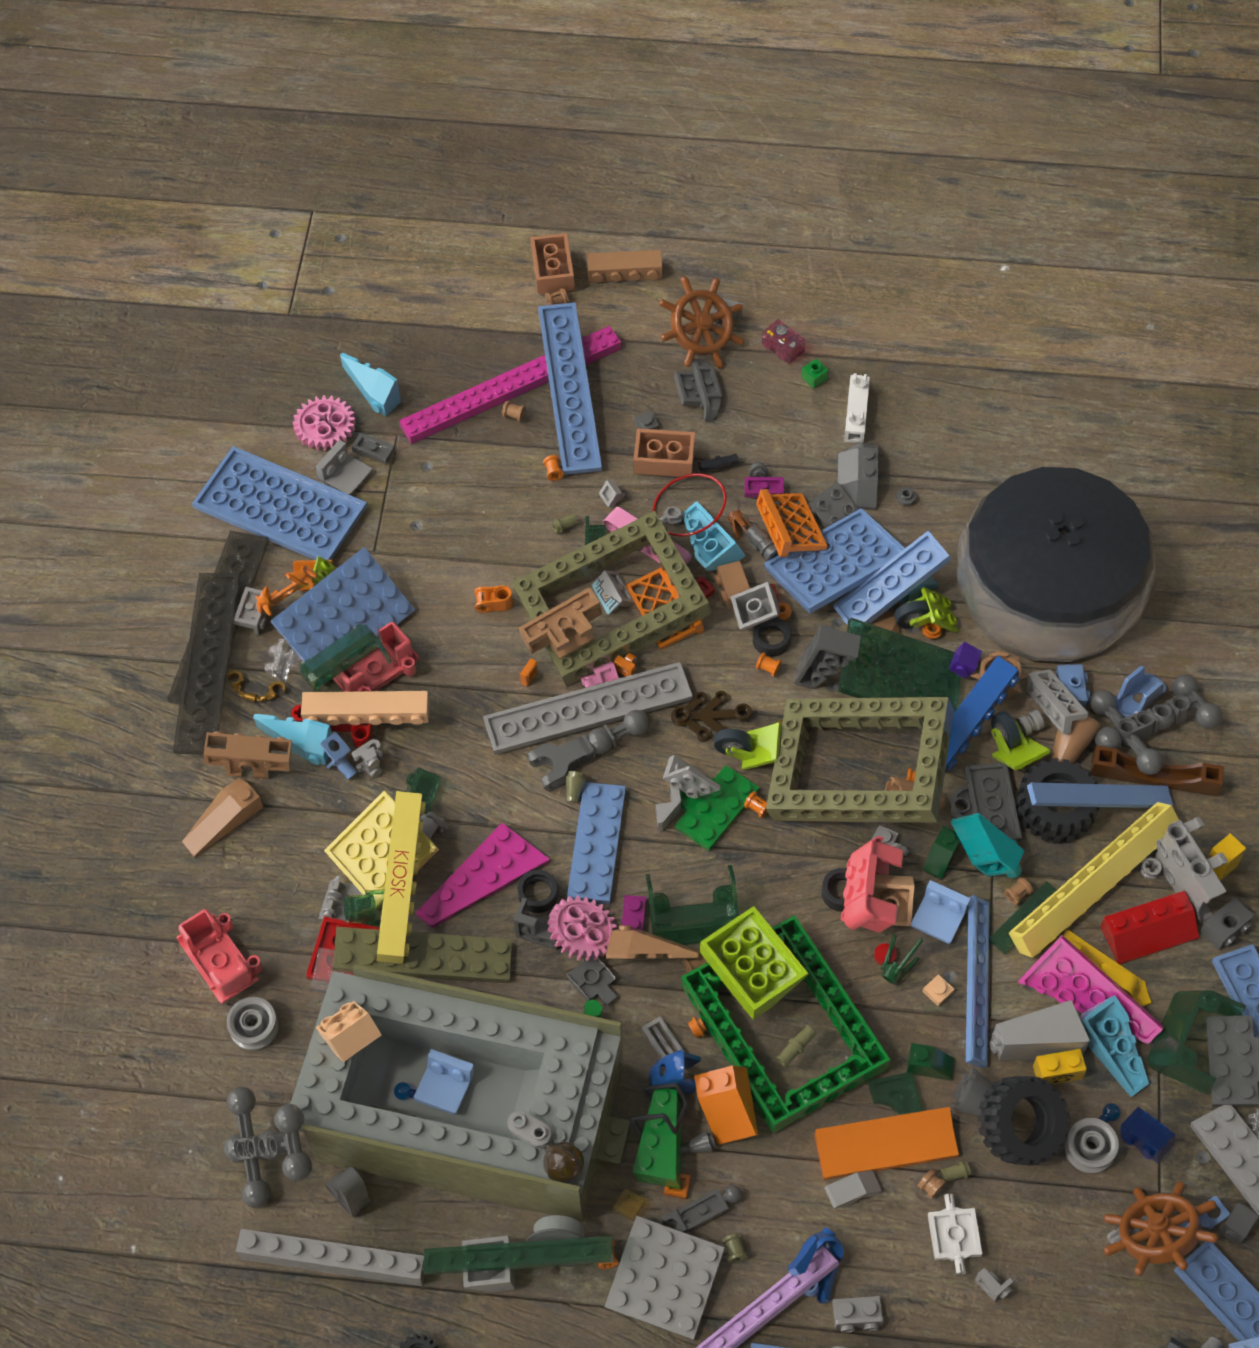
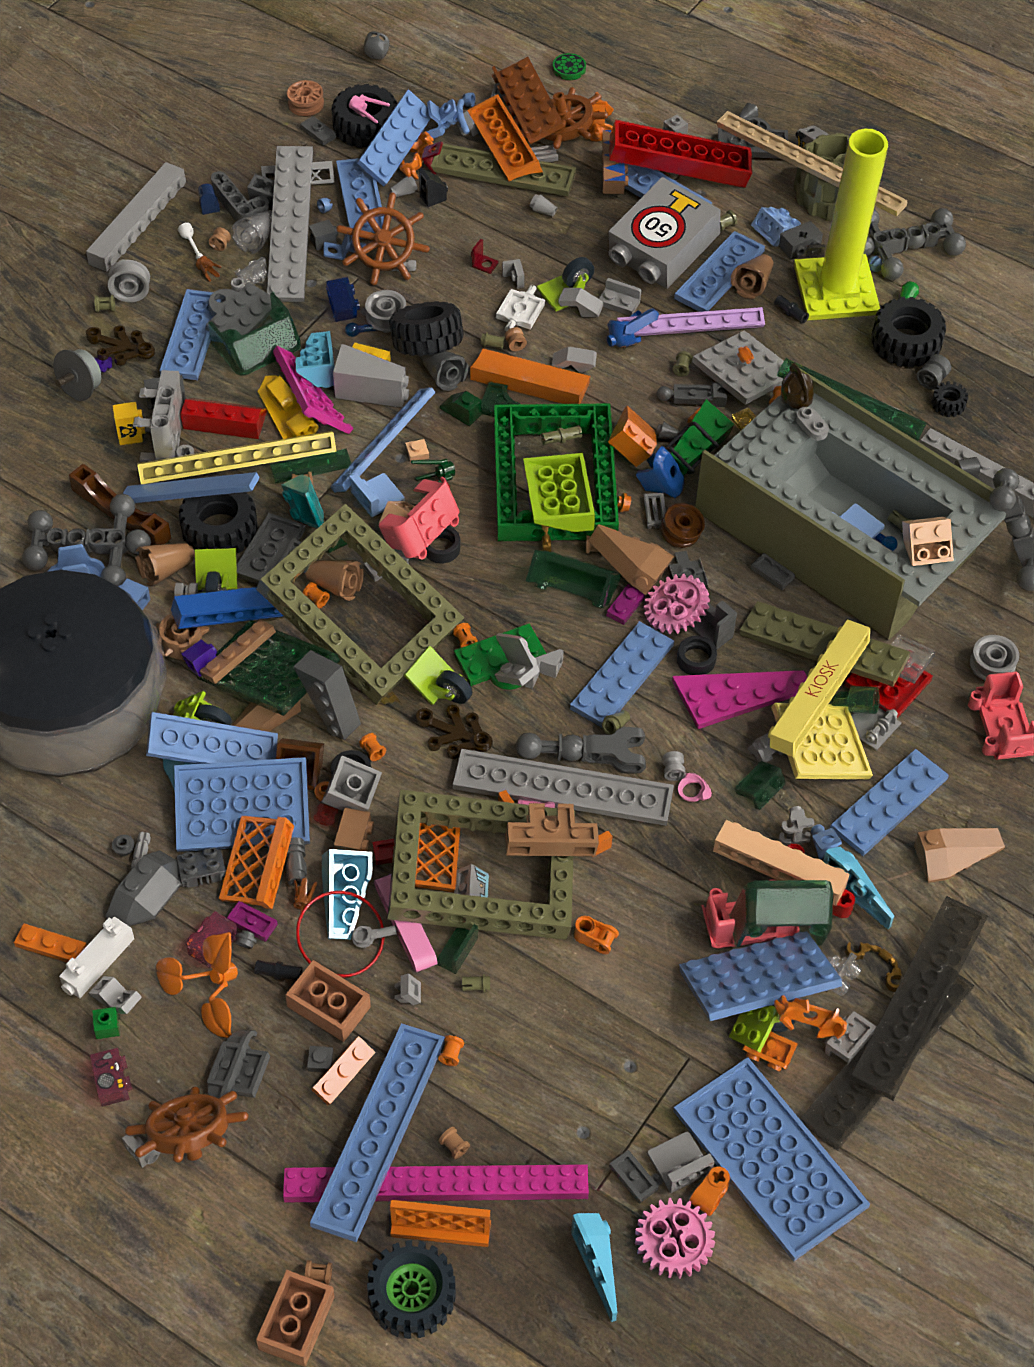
camera: 155 degrees left, 5 degrees down
medium nougat piece [203,731,292,779] -> none
green piece [583,1000,603,1018] -> none
medium nougat brick [587,250,662,283] -> none
light grey fence [1026,669,1088,735] -> none
none -> orange plate [14,923,87,963]
none -> light grey slope [89,976,142,1014]
none -> light grey axle [131,832,151,870]
none -> orange plant [156,932,238,1038]
none -> clear pink brick [186,911,238,968]
none -> medium nougat plate [200,619,276,684]
none -> reddish brown slope [276,738,325,790]
none -> plate [311,1036,375,1105]
none -> black wheel [367,1240,456,1339]
none -> orange fence [390,1200,491,1247]
none -> dark red bracket [471,239,499,274]
none -> plate [537,257,594,311]
none -> light grey slope [558,288,604,317]
none -> reddish brown wheel [660,503,705,548]
none -> light grey wheel [662,751,686,781]
none -> bright pink piece [678,773,712,802]
none -> orange piece [689,1167,730,1217]
none -> orange plate [737,346,754,364]
none -> medium blue plate [830,749,949,856]

